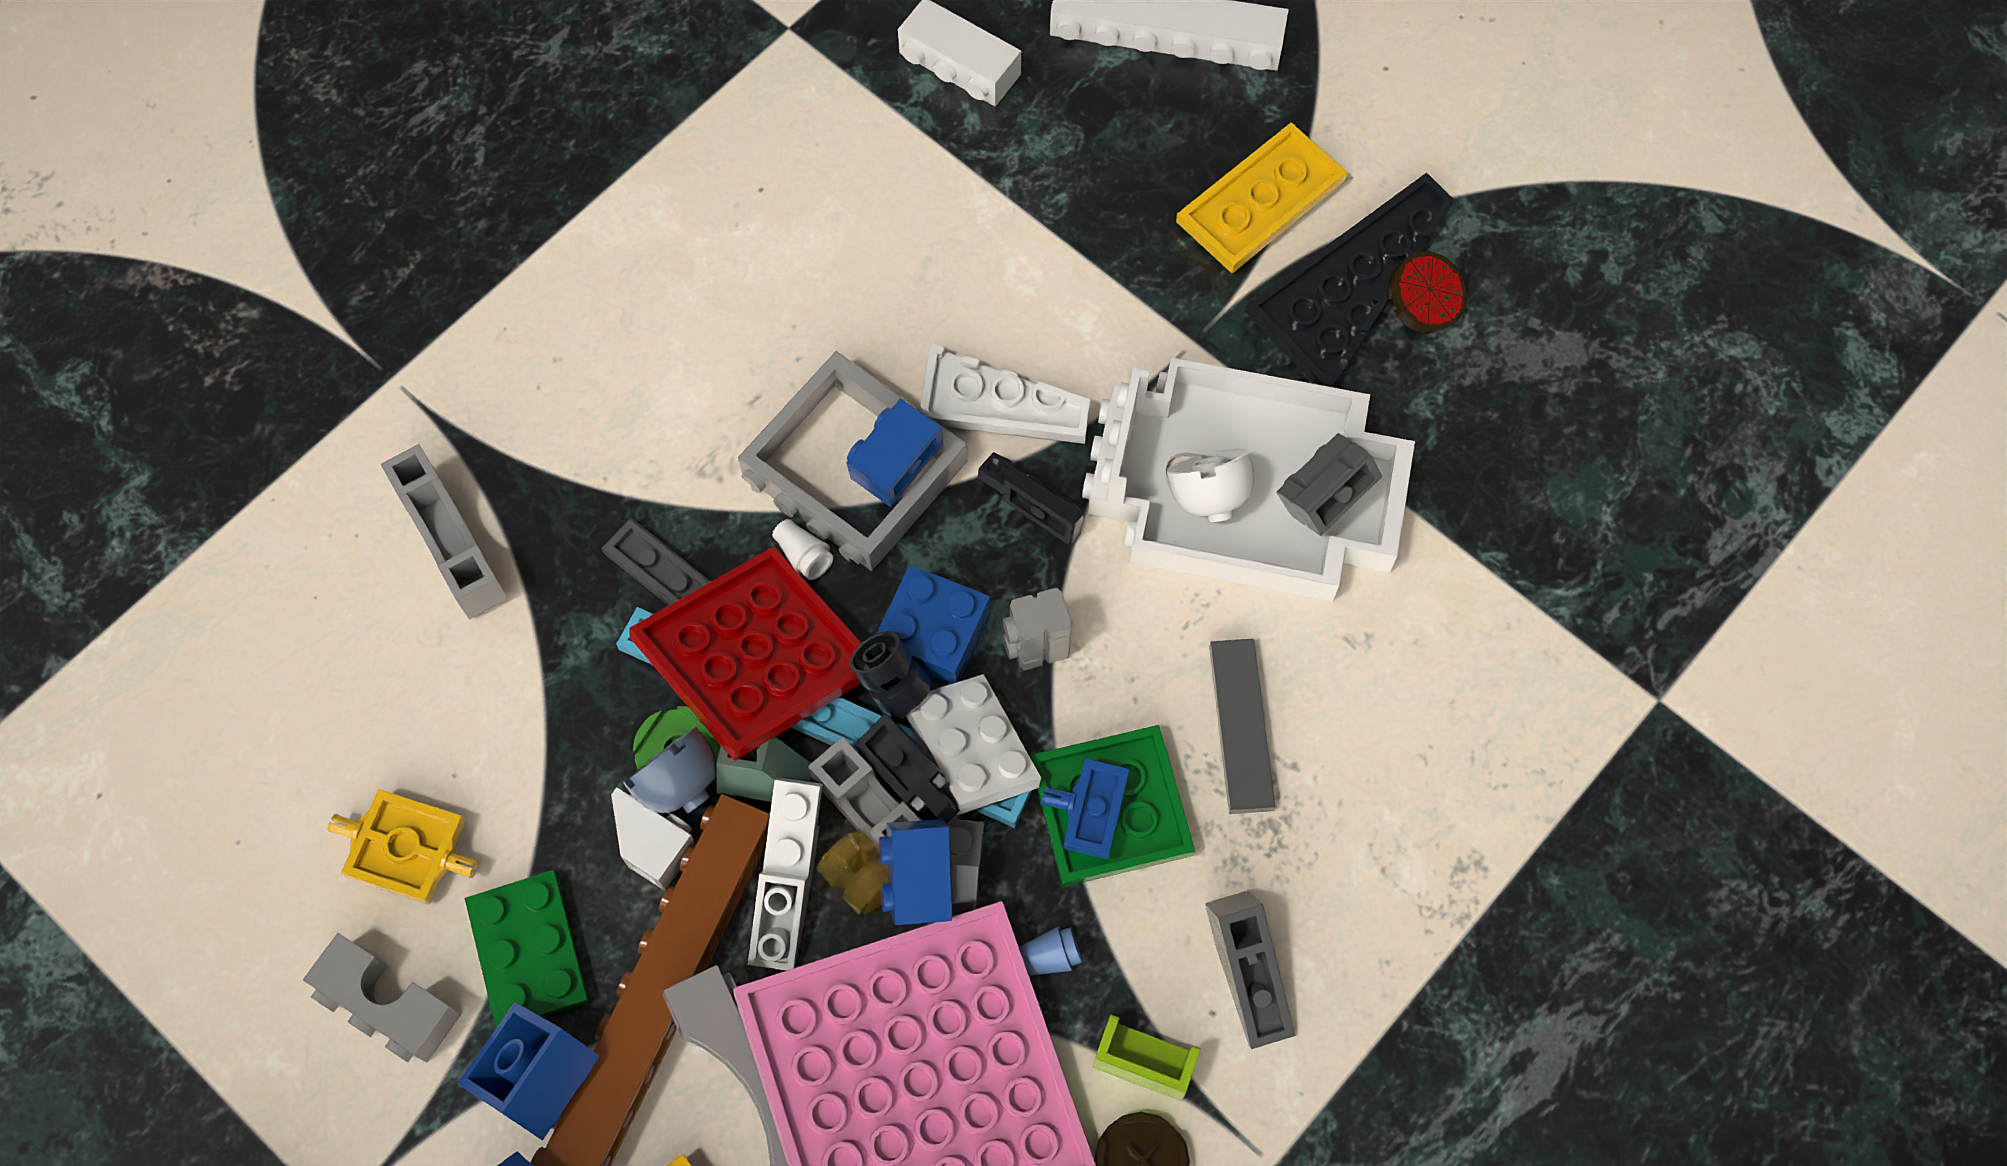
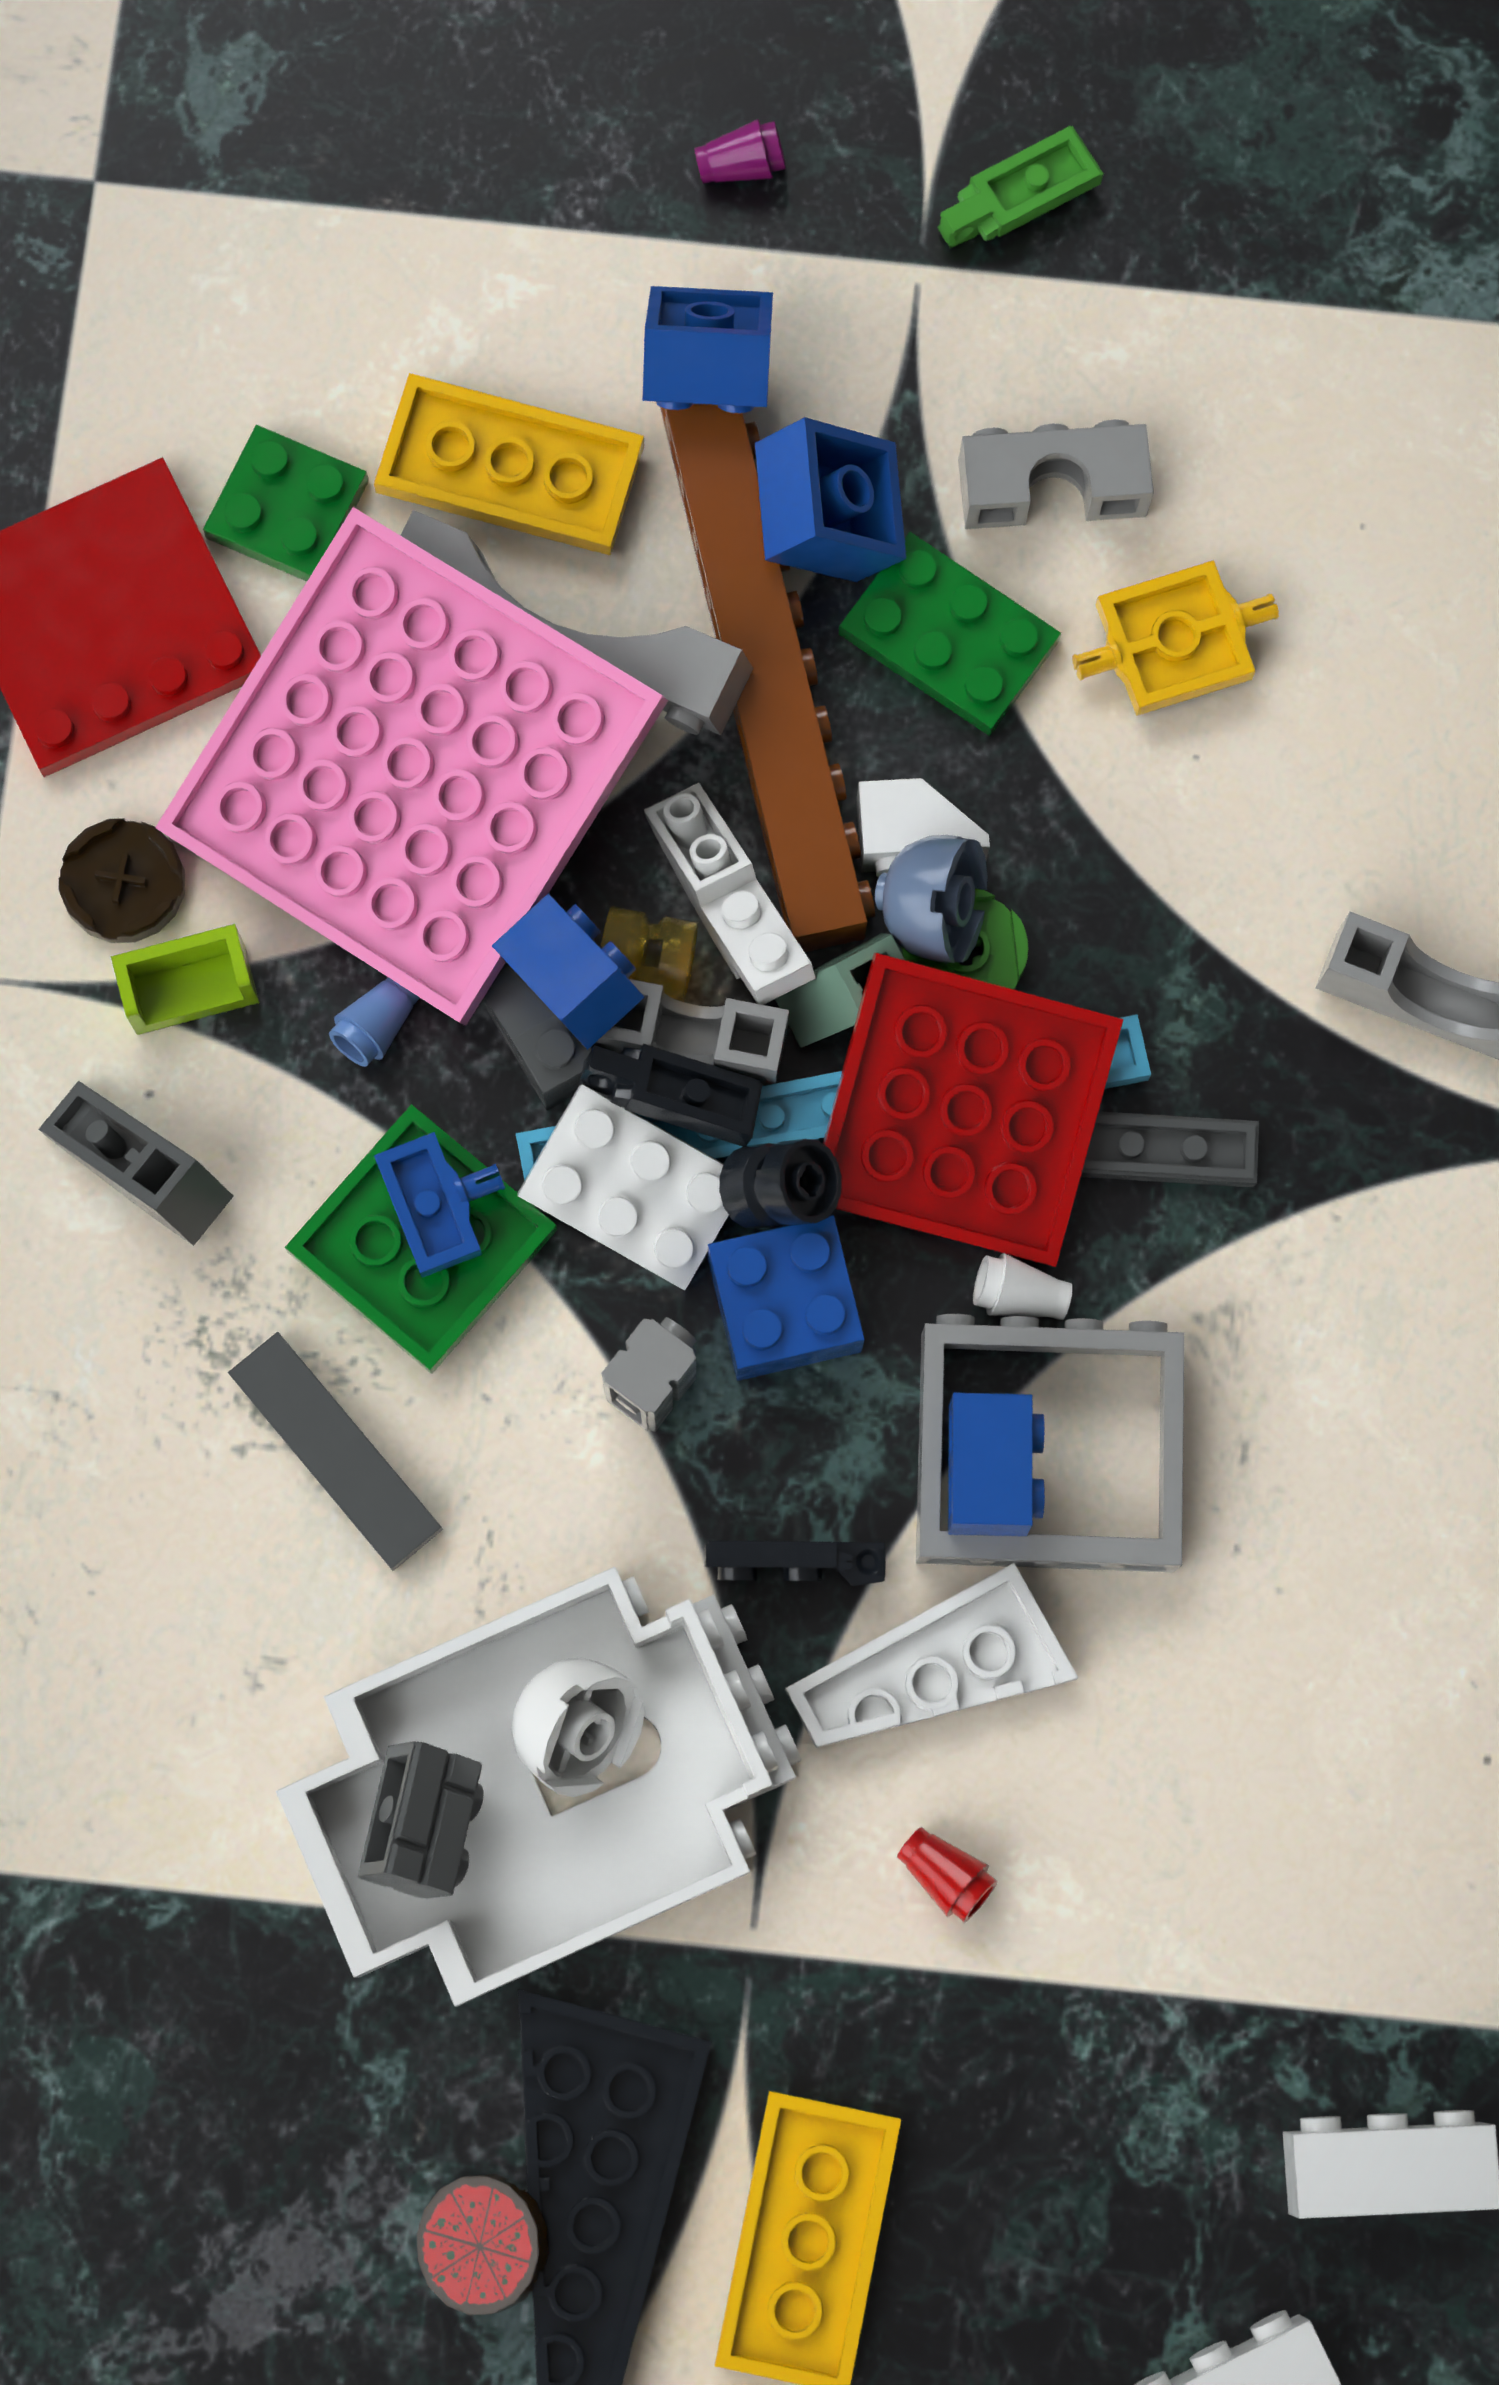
camera: 140 degrees right, 10 degrees up
none -> red cone [897,1827,998,1923]

